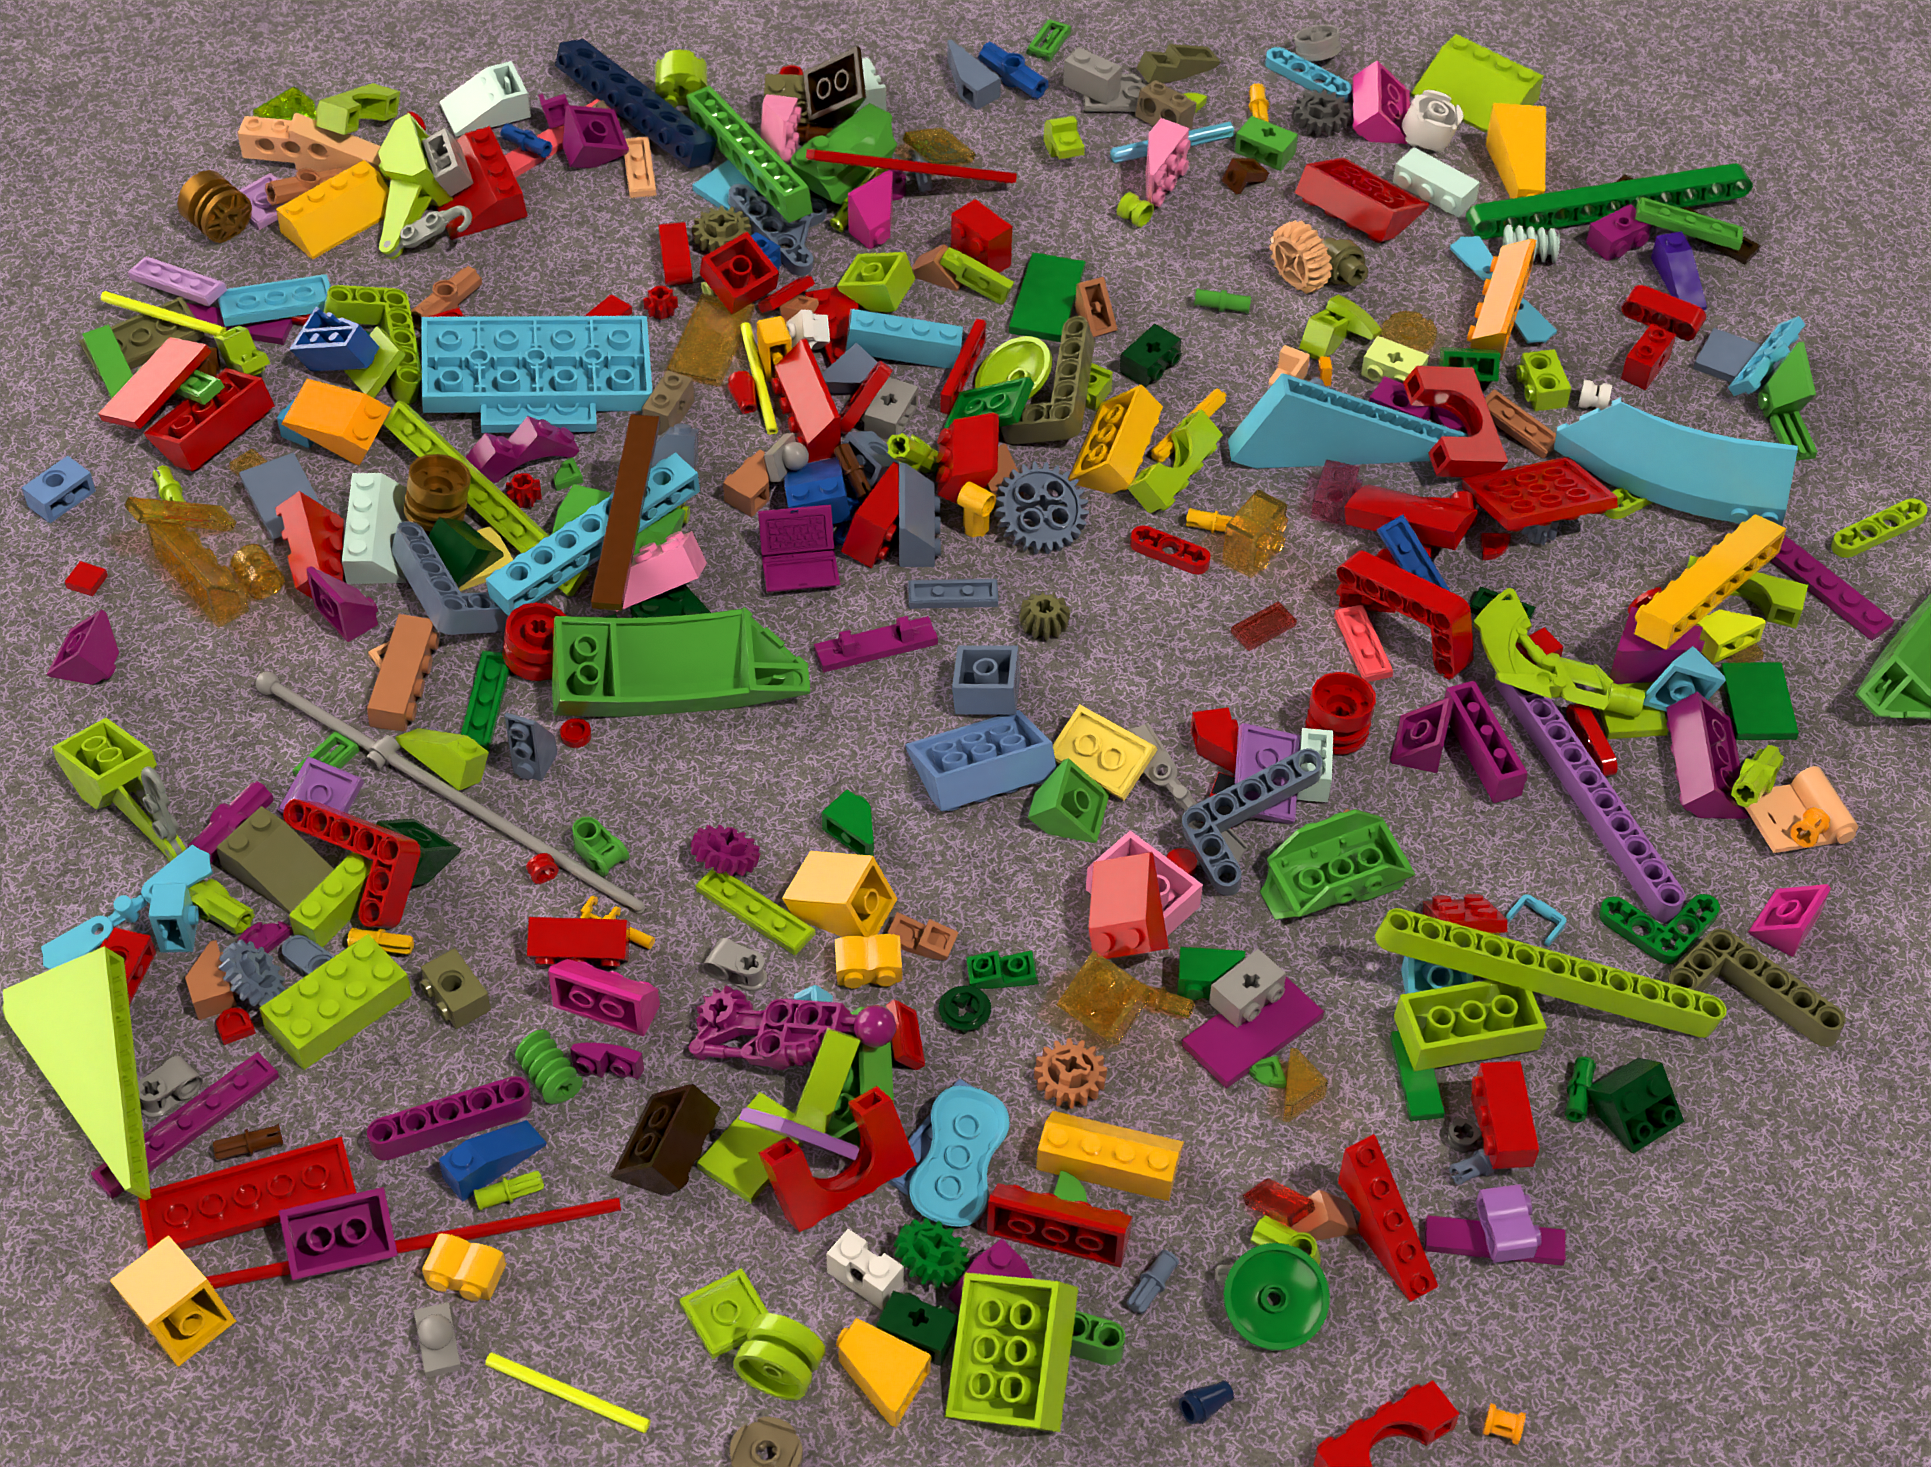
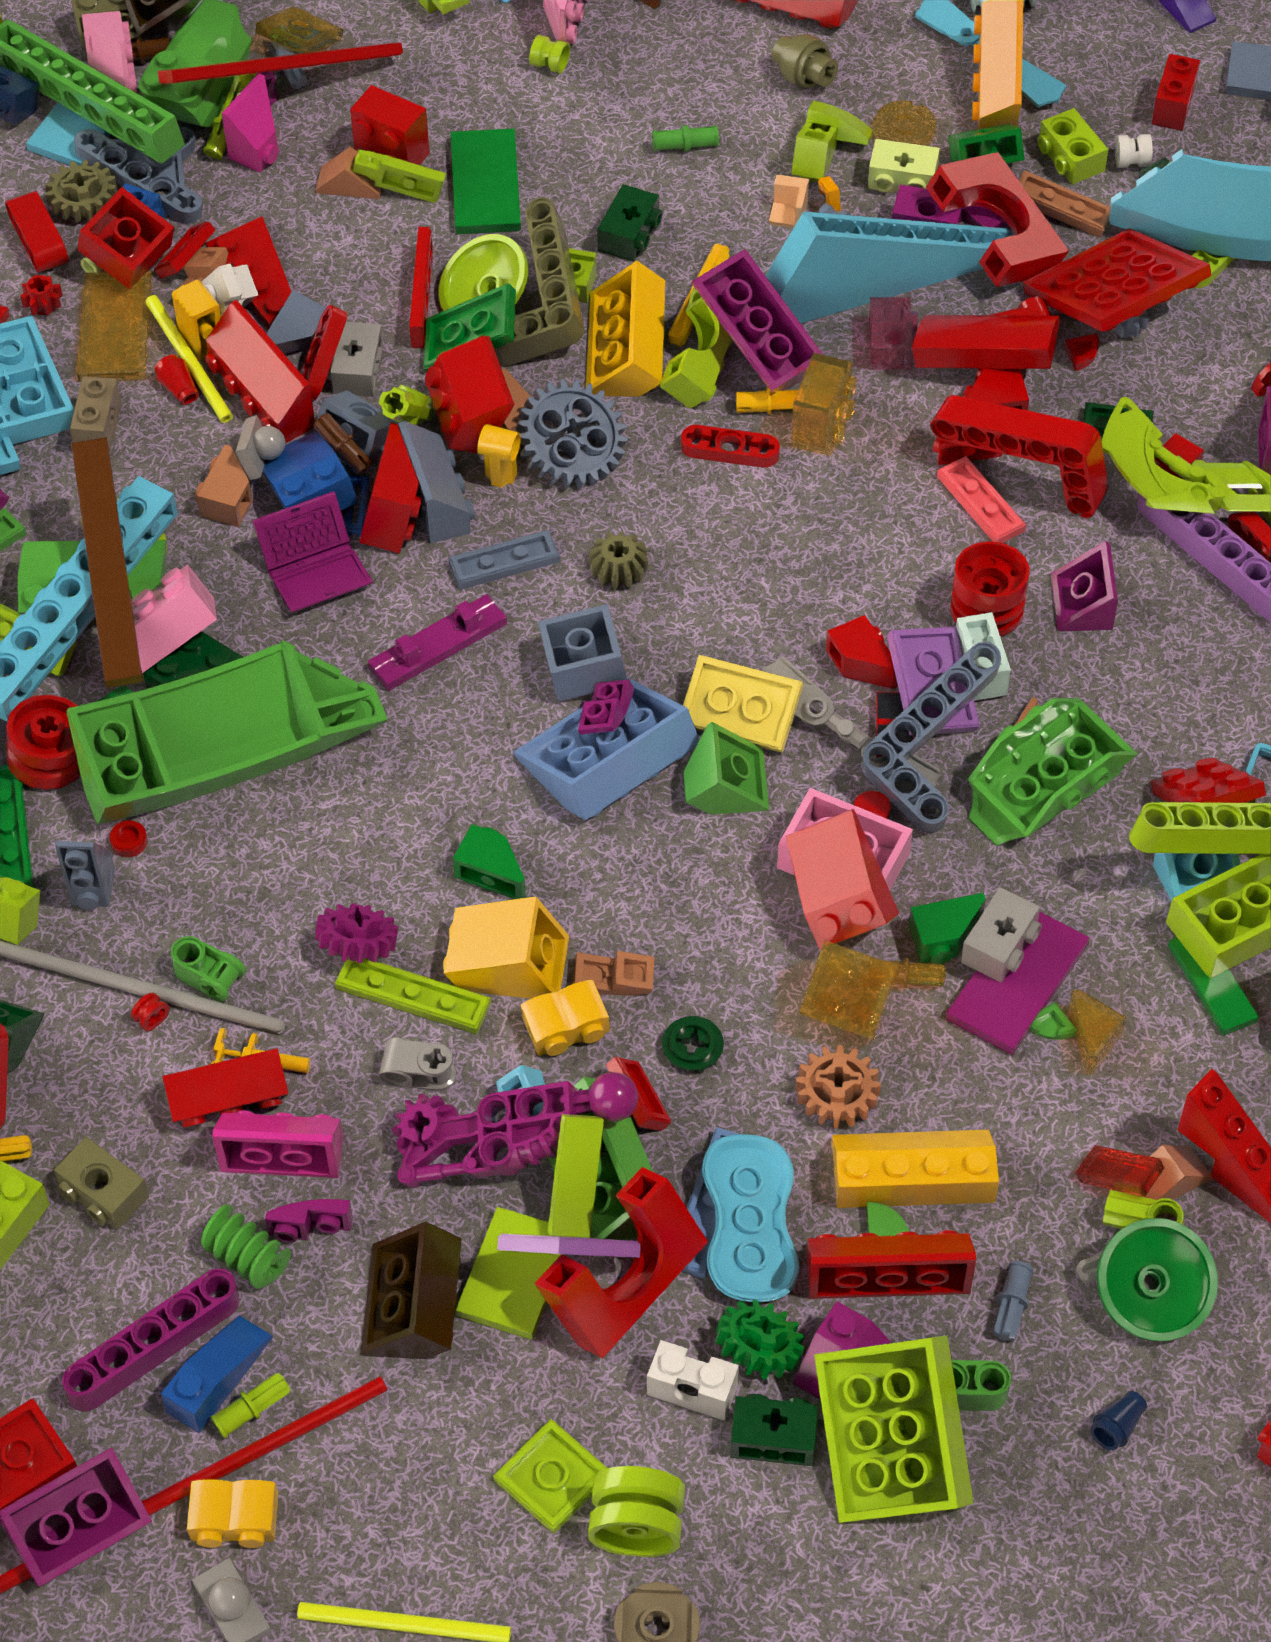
camera: 15 degrees left, 5 degrees up
sand blue slope [651,424,699,469] -> none
yellow slope [836,1318,931,1428] -> none
lime slope [837,252,915,313] -> none
medium azure slope [846,309,963,369] -> none
green slope [966,950,1039,989] -> none
nougat slope [1075,276,1118,337] -> none
clear red tile [1231,601,1297,651] -> none
light nougat gear [1269,220,1333,294] -> none
blue tile [1377,515,1450,591] -> none
magenta brick [1444,680,1527,803] -> none
red beam [1622,285,1706,341] -> none
none -> magenta slope [578,679,634,735]
none -> magenta slope [691,249,825,392]

